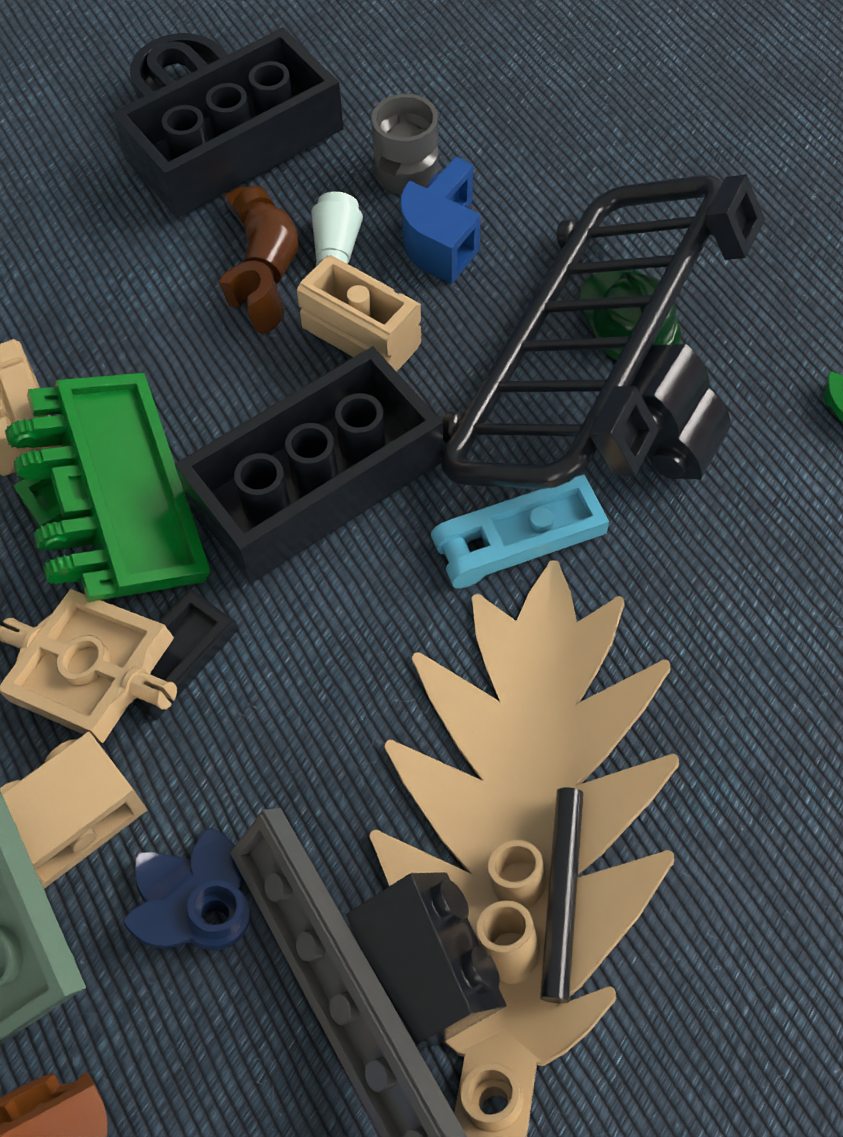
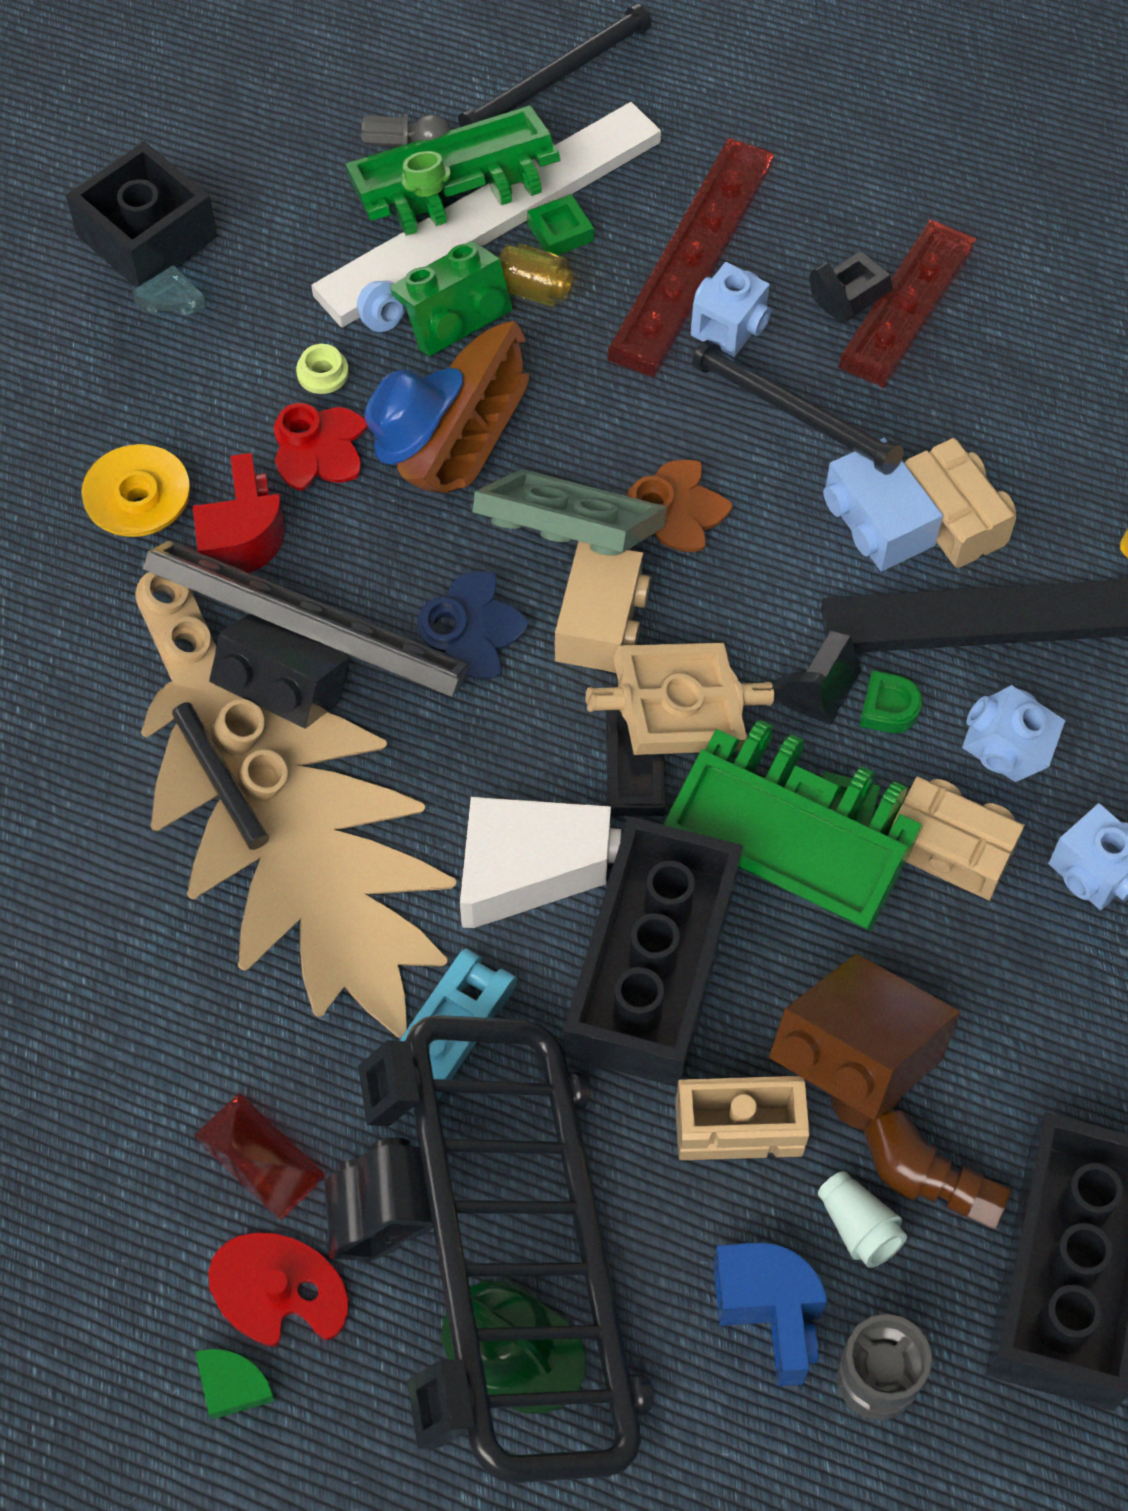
camera: 140 degrees right, 0 degrees up
none -> clear red slope [194,1093,325,1221]
none -> red piece [208,1233,349,1347]
none -> white slope [460,797,621,928]
none -> reddish brown brick [769,953,960,1120]

